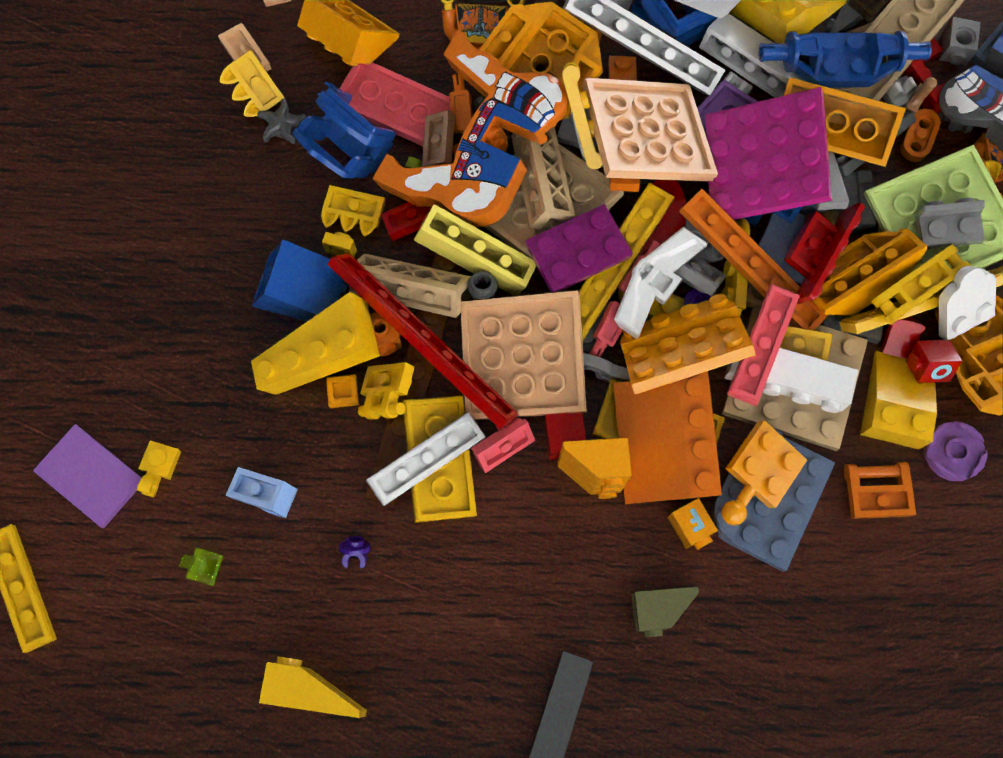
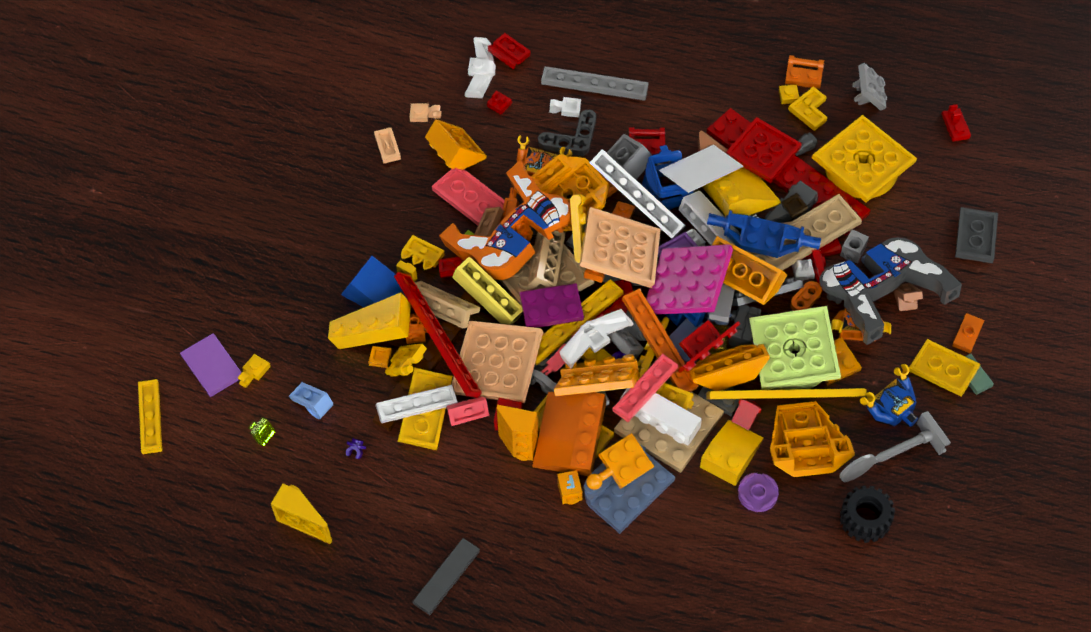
camera: 20 degrees right, 15 degrees down
yellow plate [220,50,284,117] -> none
dark grey animal [257,98,306,144] -> none
blue animal [292,82,396,179] -> none
dark grey cone [467,271,497,300] -> none
olive slope [631,587,699,638] -> none
orange plate [844,462,916,519] -> none
yellow plate [871,244,972,325] -> none
medium nougat bar [904,77,937,114] -> none
red brick [906,340,963,383] -> none
light grey bracket [915,197,985,249] -> none
white plate [939,266,996,340] -> none

